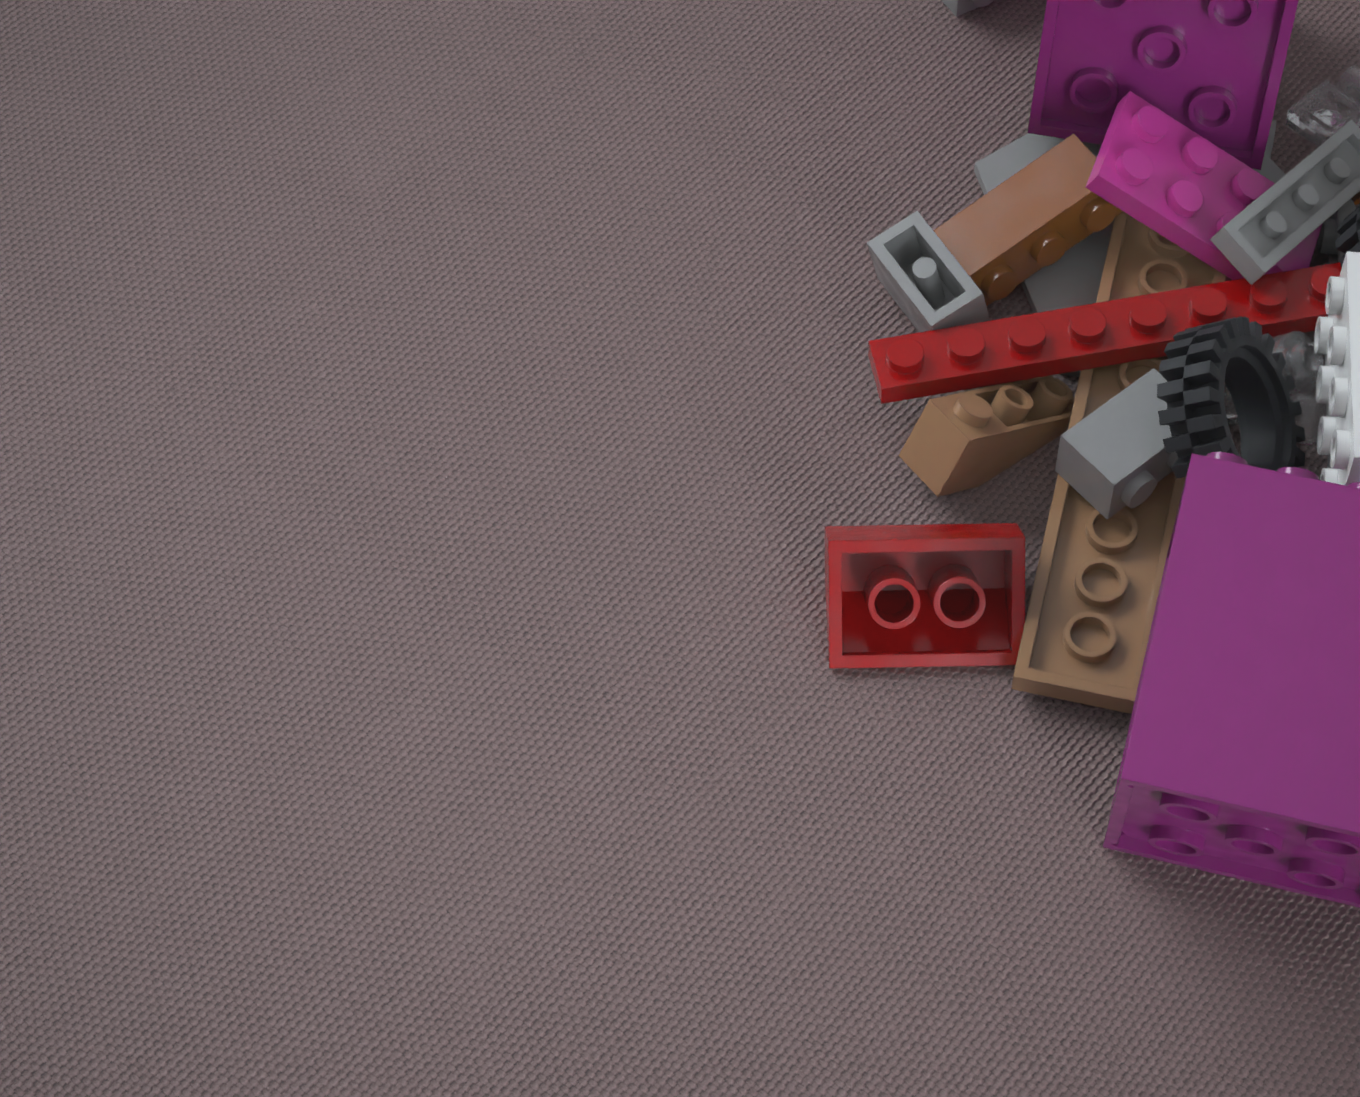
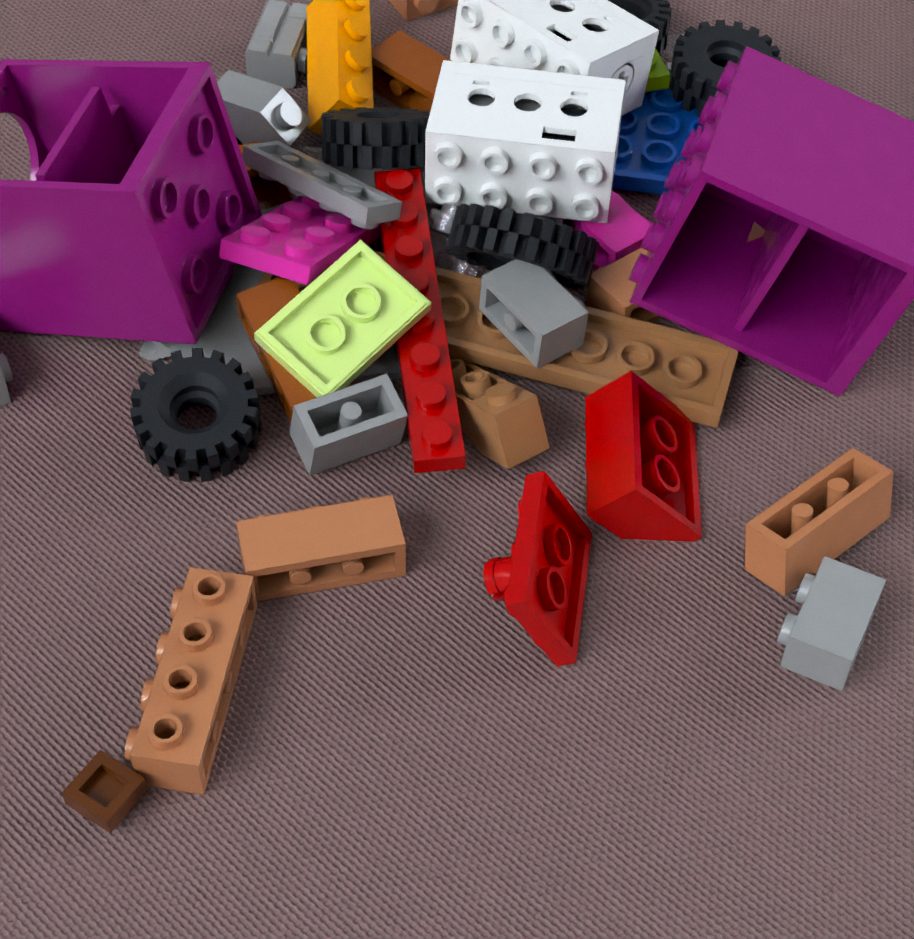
camera: 90 degrees left, 5 degrees down
none -> reddish brown plate [62,750,148,833]
none -> nougat brick [125,567,257,795]
none -> black tyre [130,348,262,482]
none -> nougat brick [236,494,406,602]
none -> yellowish green tile [254,239,432,397]
none -> red plate [483,470,592,666]
none -> nougat brick [745,448,894,596]
none -> light grey brick [777,556,886,691]

